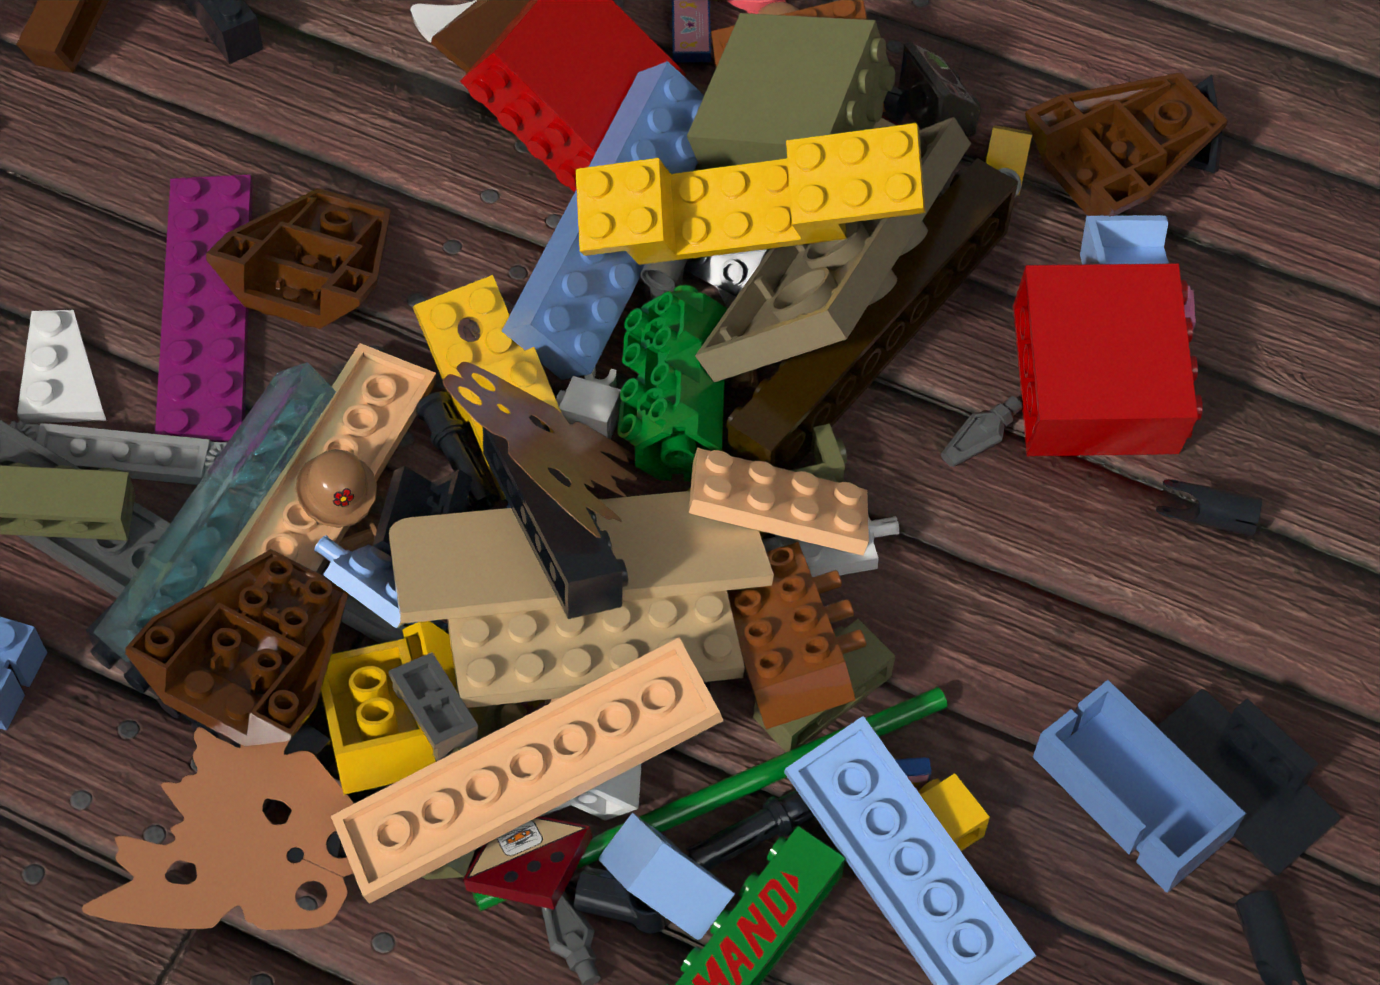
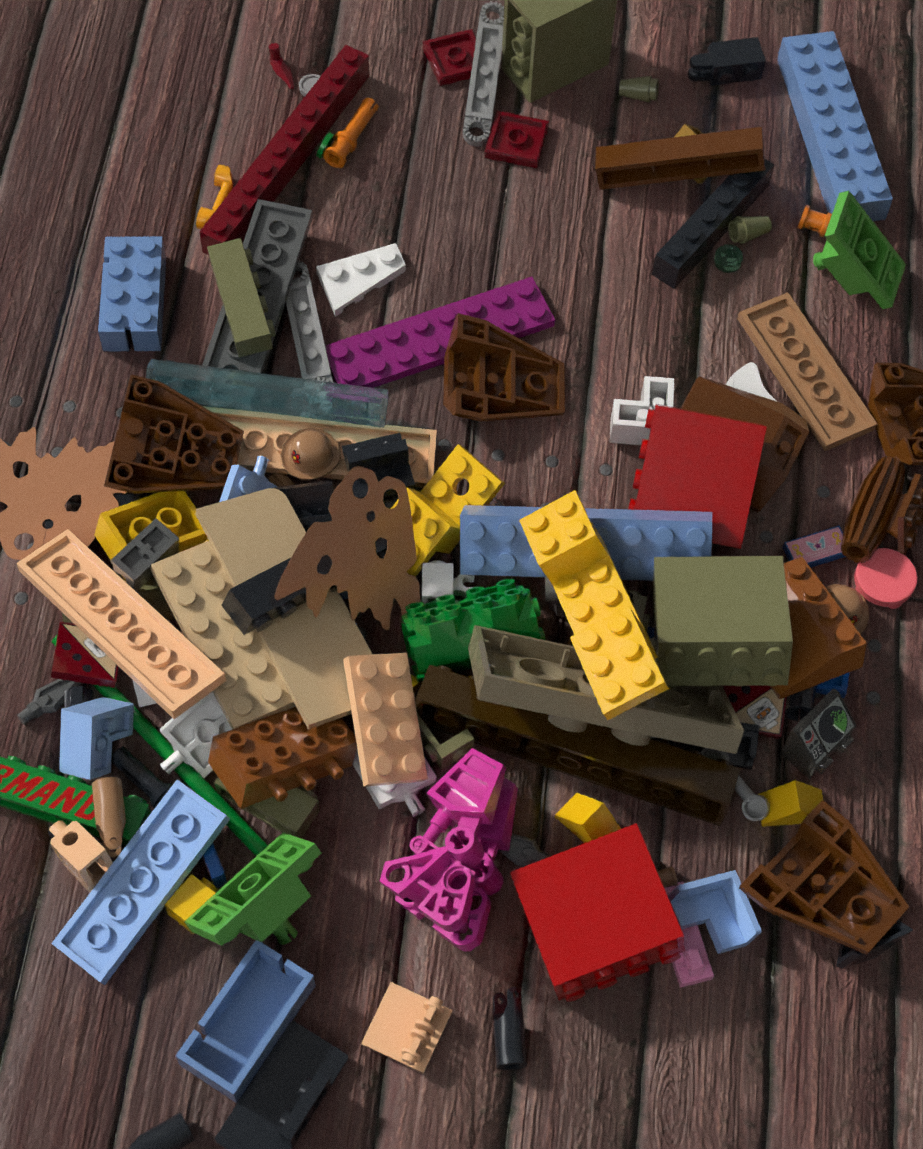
camera: 70 degrees right, 5 degrees up
none -> light nougat torso [48,820,113,893]
none -> medium nougat piece [92,777,126,858]
none -> white plate [160,691,232,778]
none -> bright green brick [184,832,322,946]
none -> black bracket [342,433,415,499]
none -> light nougat hinge [361,982,453,1074]
none -> dark pink piece [380,748,518,952]
none -> yellow slope [555,793,621,843]
none -> white brick [610,376,674,445]

